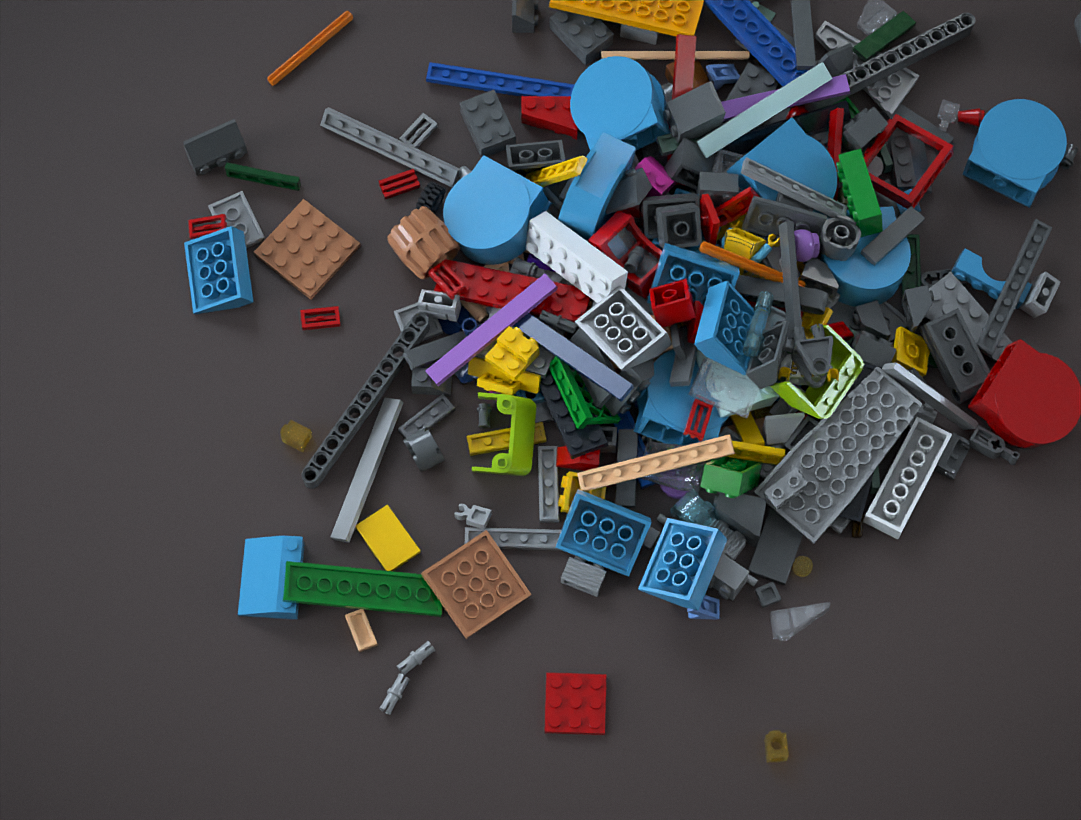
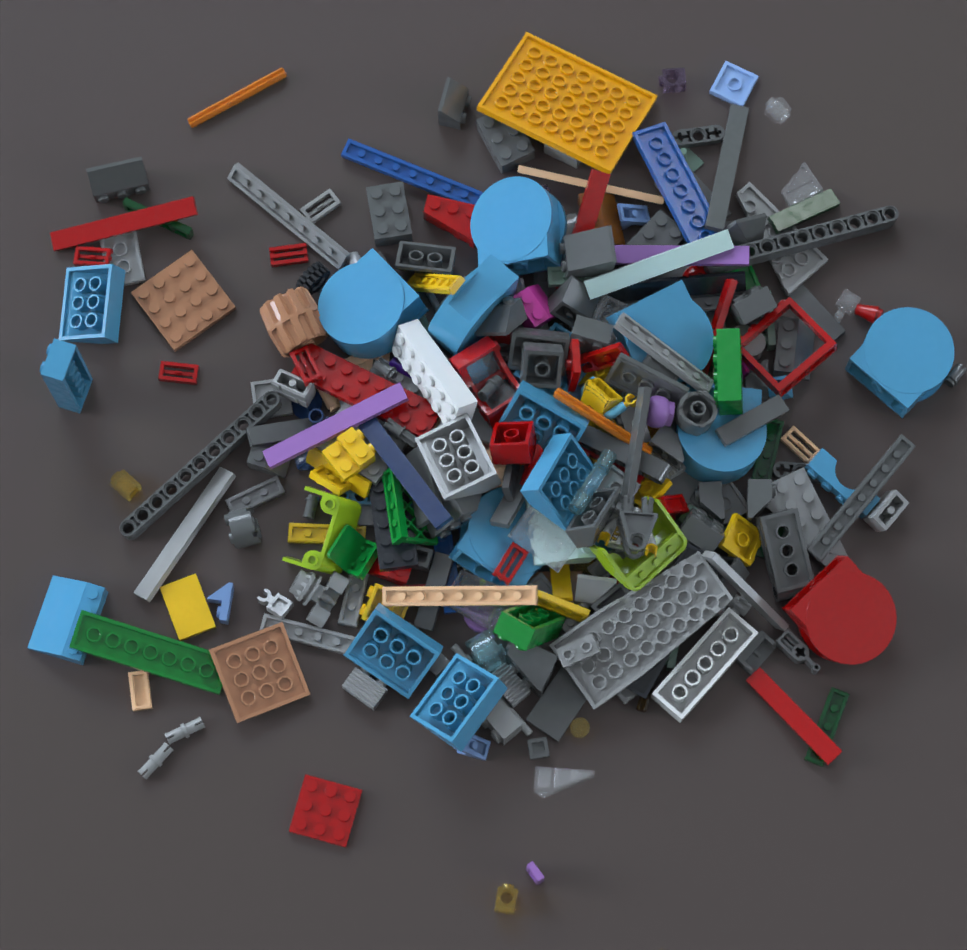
camera: 15 degrees right, 5 degrees up
none -> dark azure brick [40,338,93,413]
none -> red tile [50,196,198,251]
none -> medium blue slope [207,582,235,624]
none -> light grey beam [289,570,349,628]
none -> green bracket [327,524,378,580]
none -> medium lavender tile [526,861,545,885]
none -> red tile [746,667,842,765]
none -> light nougat tile [780,425,820,464]
none -> dark green tile [804,687,850,767]

